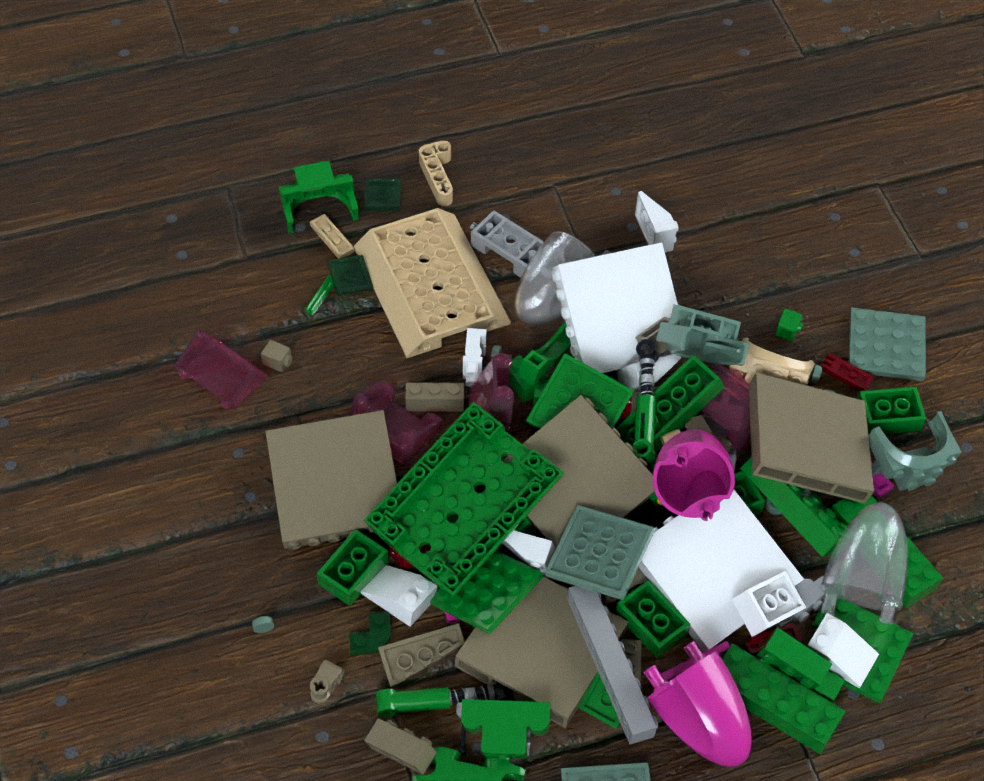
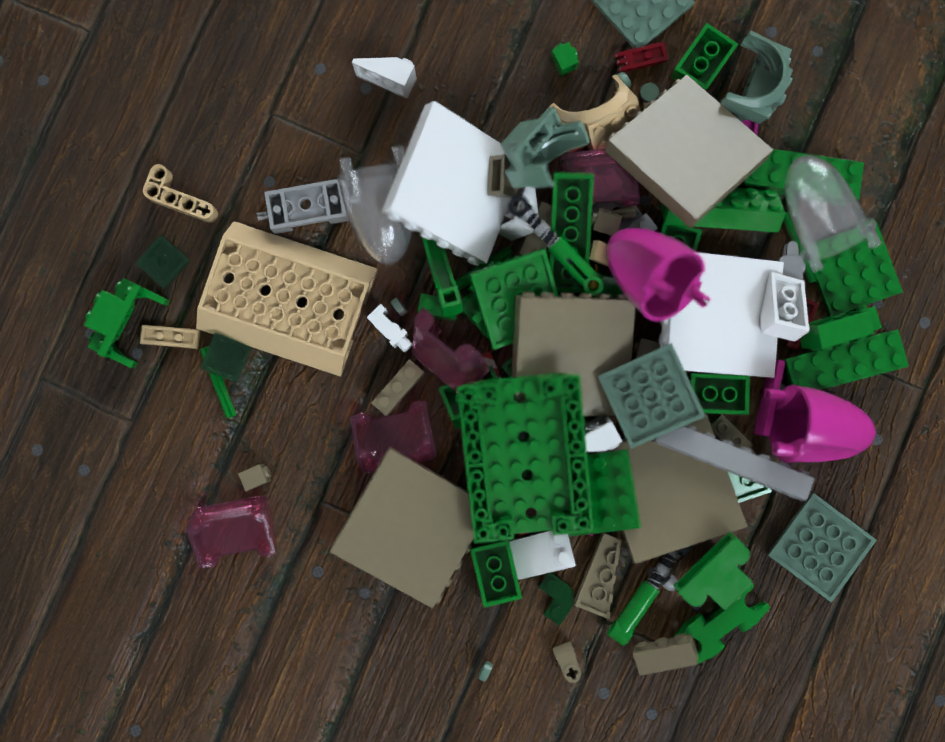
camera: 45 degrees left, 30 degrees up
white slope [807,613,879,688] -> none

